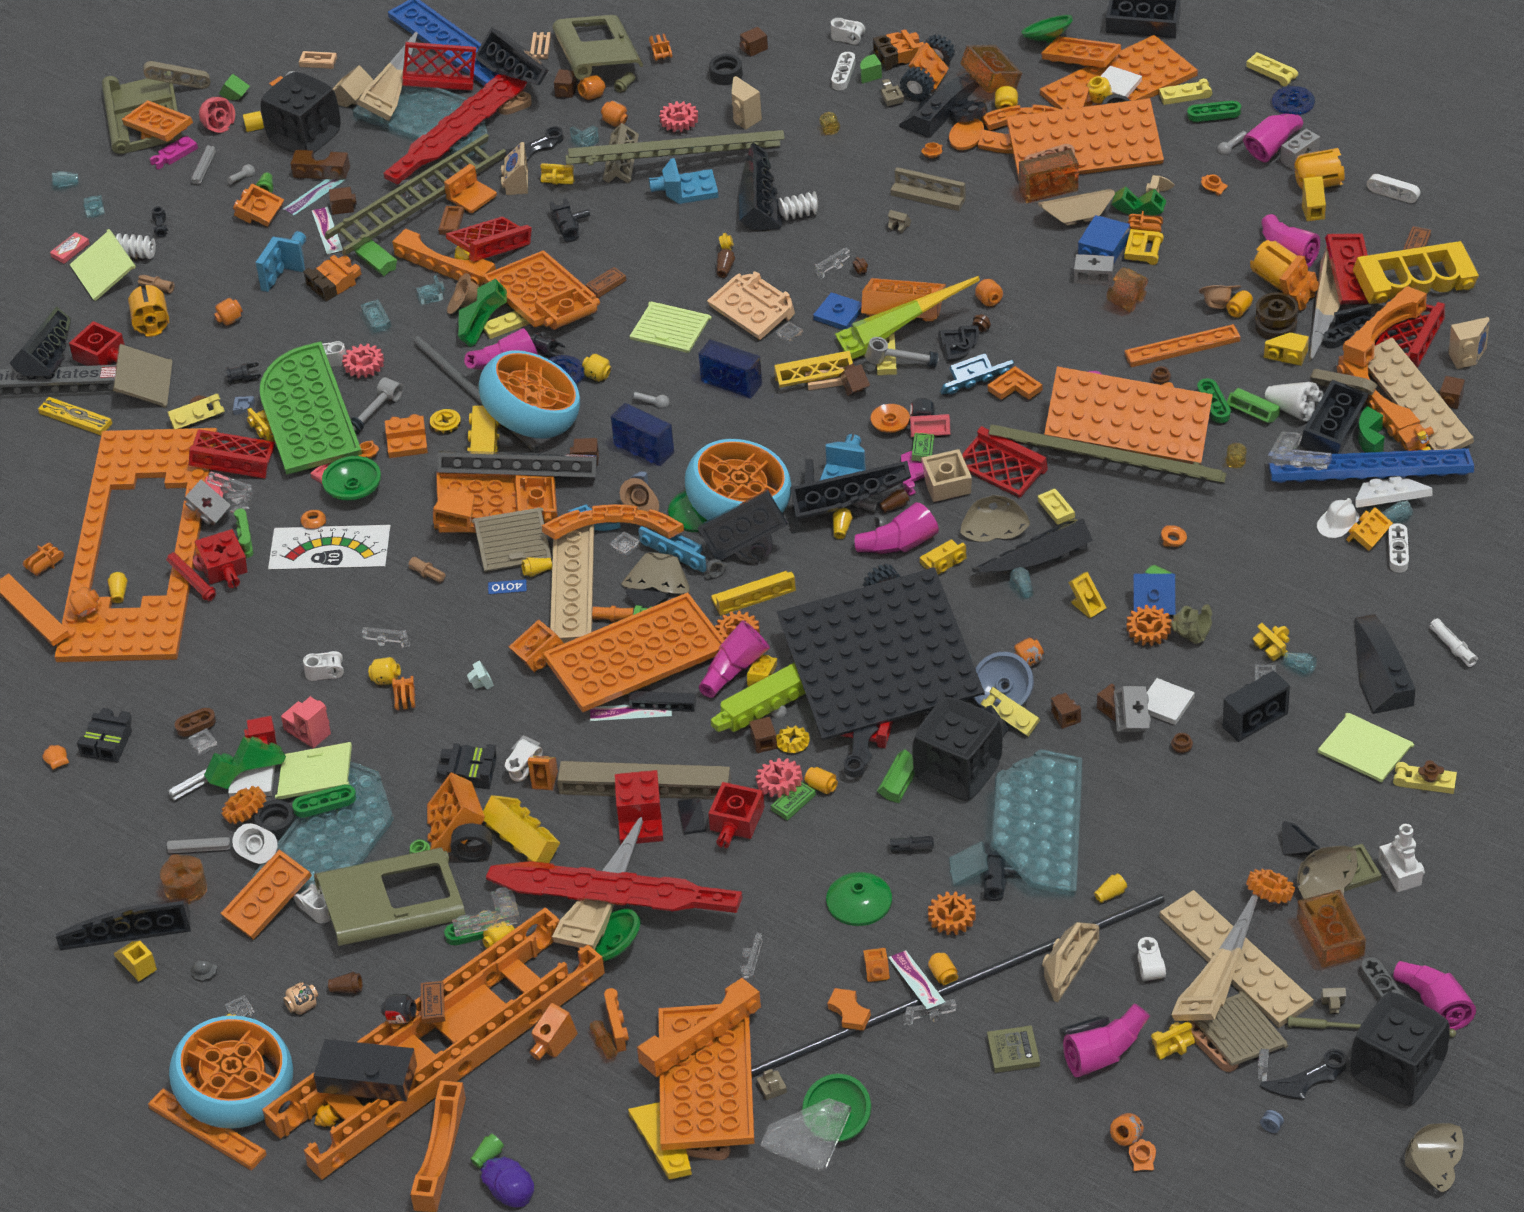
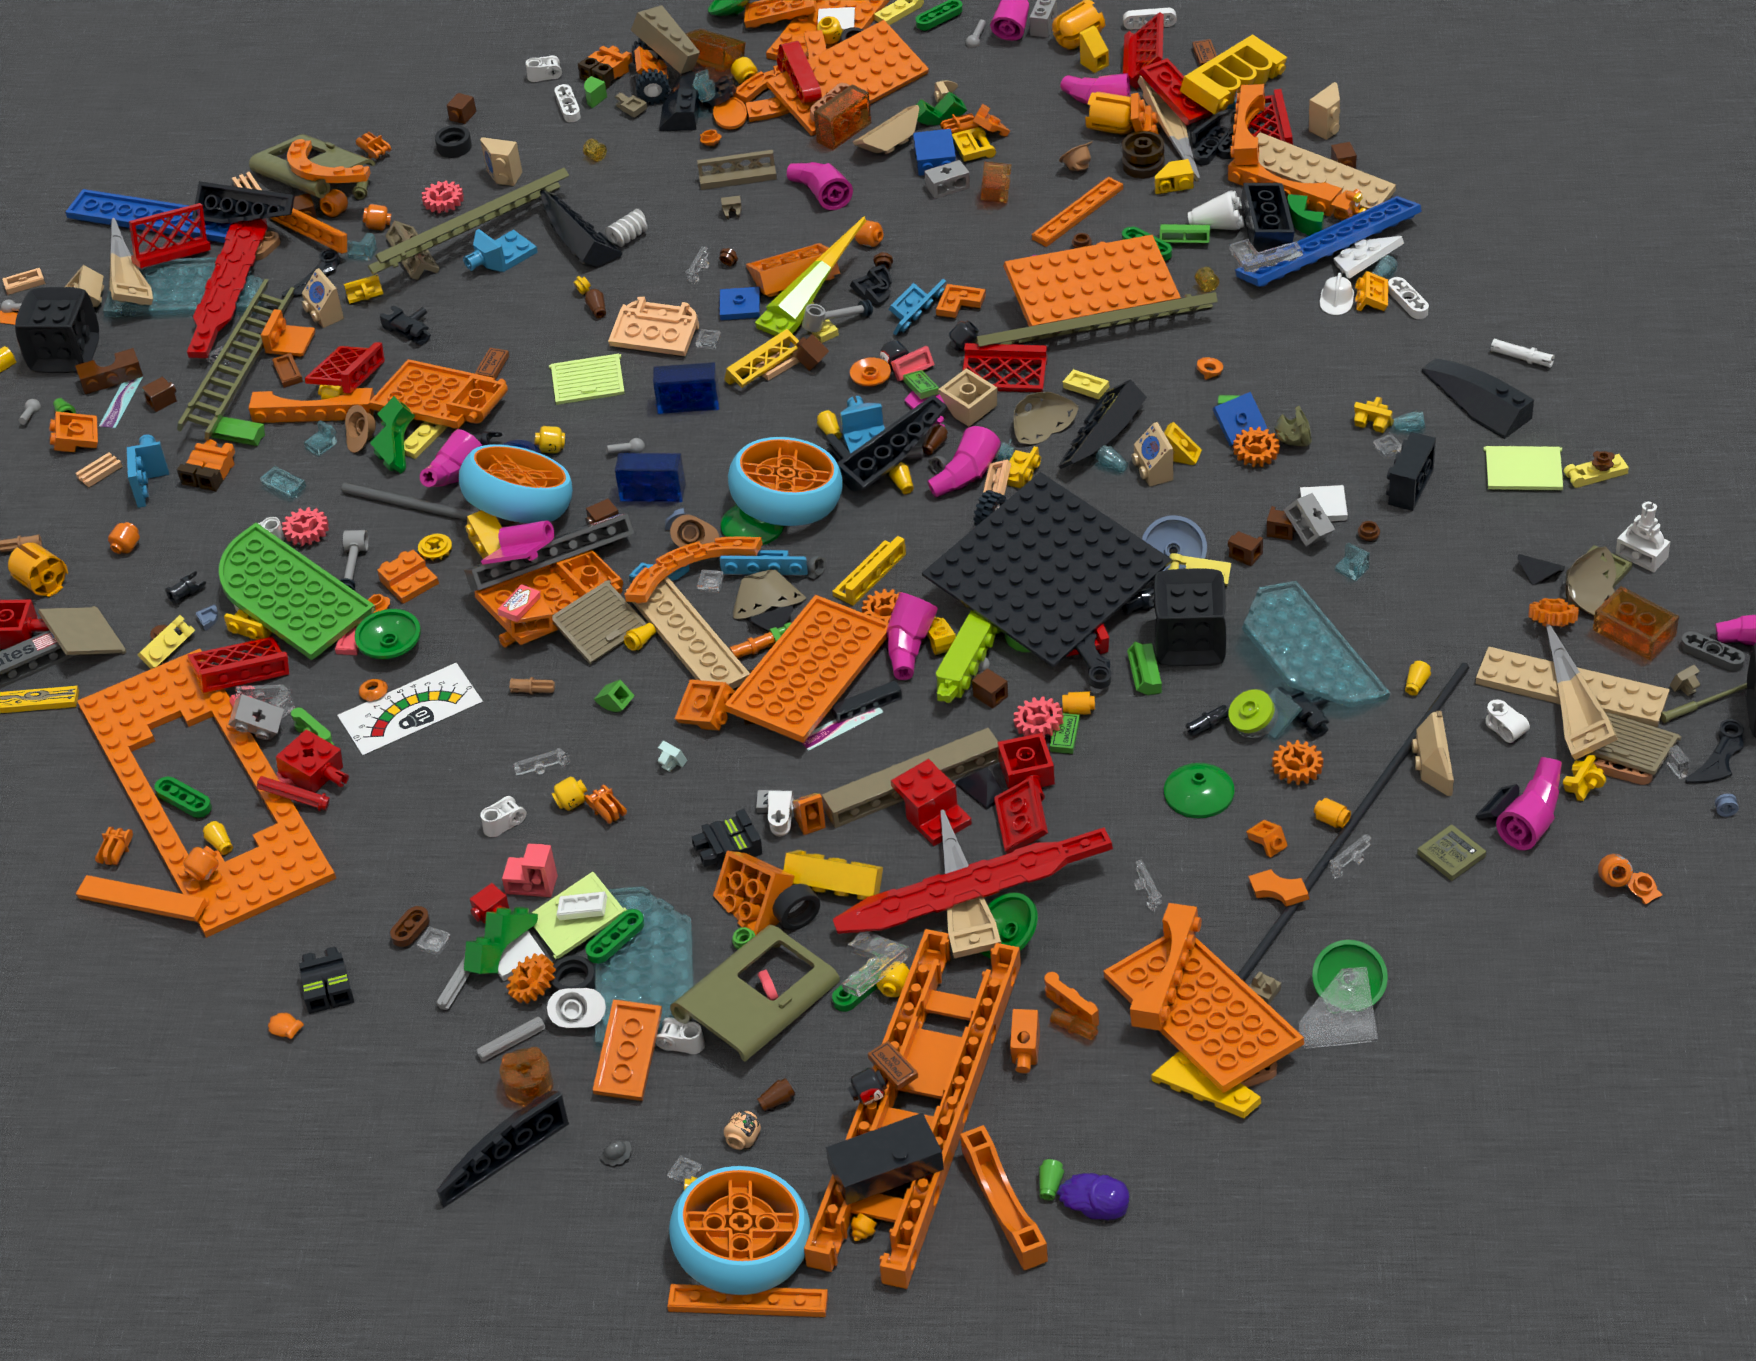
camera: 30 degrees left, 0 degrees up
yellow slope [114,941,157,982] -> none
sticker [312,207,343,254] -> none
blue sticker [488,579,527,594] -> none
black plate [697,489,788,563] -> none
yellow gear [776,725,810,753] -> none
sticker [888,951,945,1009] -> none
orange head [1014,637,1045,667] -> none
orange animal [1201,174,1228,196] -> none
light orange brick [1226,290,1253,318] -> none
dark tan beam [1310,369,1377,395] -> none
none -> light nougat tile [76,452,123,487]
none -> green plate [154,776,212,818]
none -> orange tile [270,208,347,254]
none -> orange plate [287,139,371,183]
none -> dark pink door [481,520,554,565]
none -> coral tile [498,584,541,622]
none -> white plate [556,891,607,920]
none -> bright green brick [594,679,635,712]
none -> dark tan wedge [631,5,700,74]
none -> clear light blue piece [692,69,715,102]
none -> coral tile [758,969,778,1001]
none -> red beam [777,41,822,104]
none -> dark pink piece [787,162,853,210]
none -> yellow cone [817,410,842,440]
none -> black head [949,321,979,351]
none -> orange plate [973,104,1010,137]
none -> light nougat tile [983,459,1011,495]
none -> red tile [994,776,1048,854]
none -> clear light blue plate [998,440,1014,460]
none -> red fence [1123,12,1164,89]
none -> tan slope [1132,422,1173,487]
none -> lime piece [1229,689,1278,738]
none -> clear light blue panel [1335,543,1370,581]

